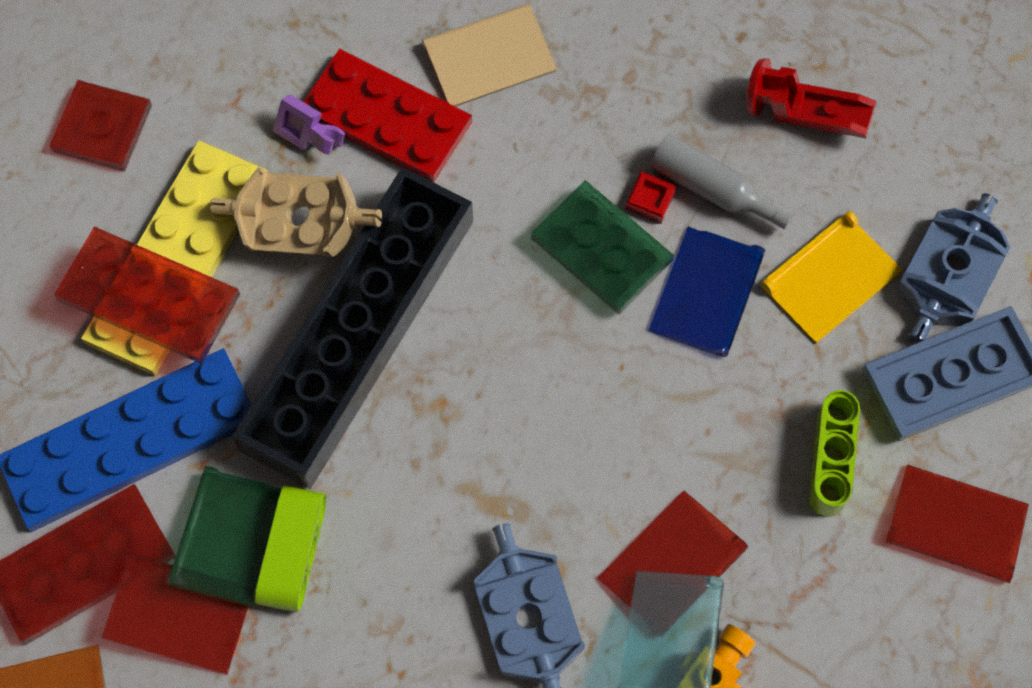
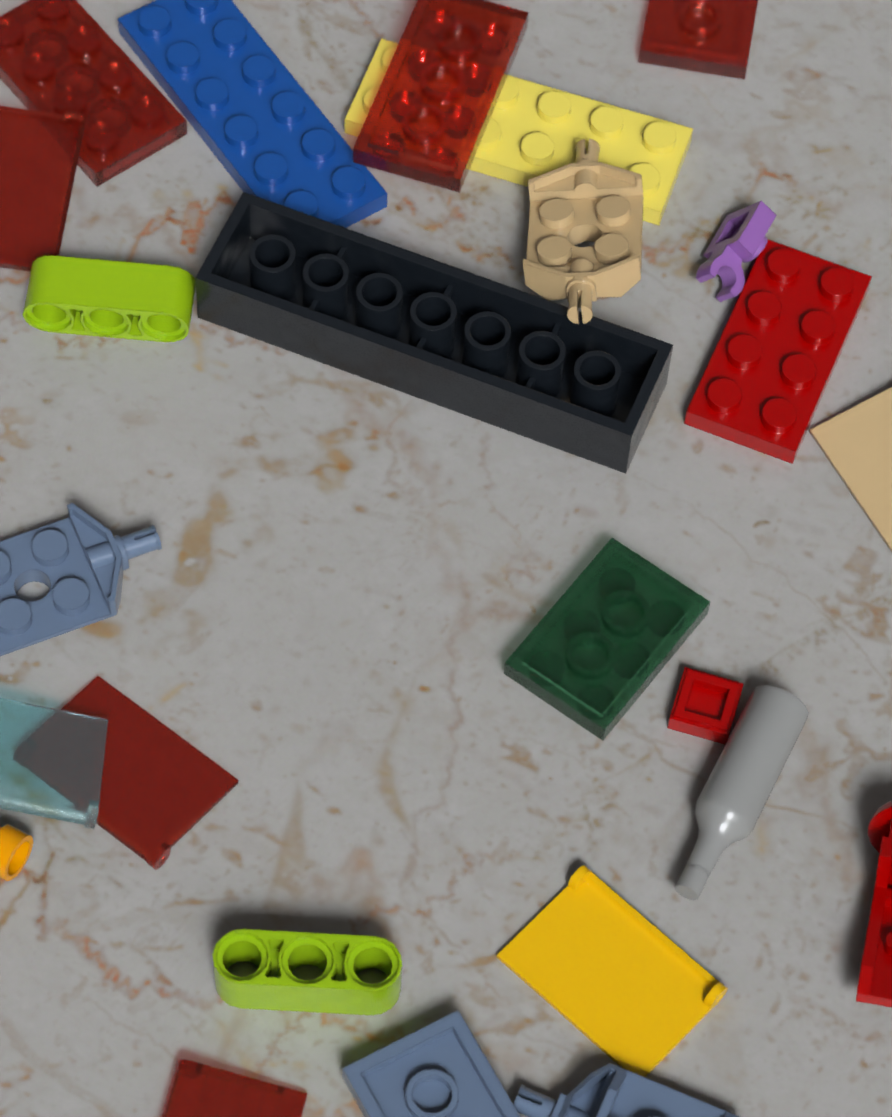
camera: 80 degrees right, 10 degrees down
clear green piece [167,466,282,607] -> none
clear blue piece [649,227,766,357] -> none

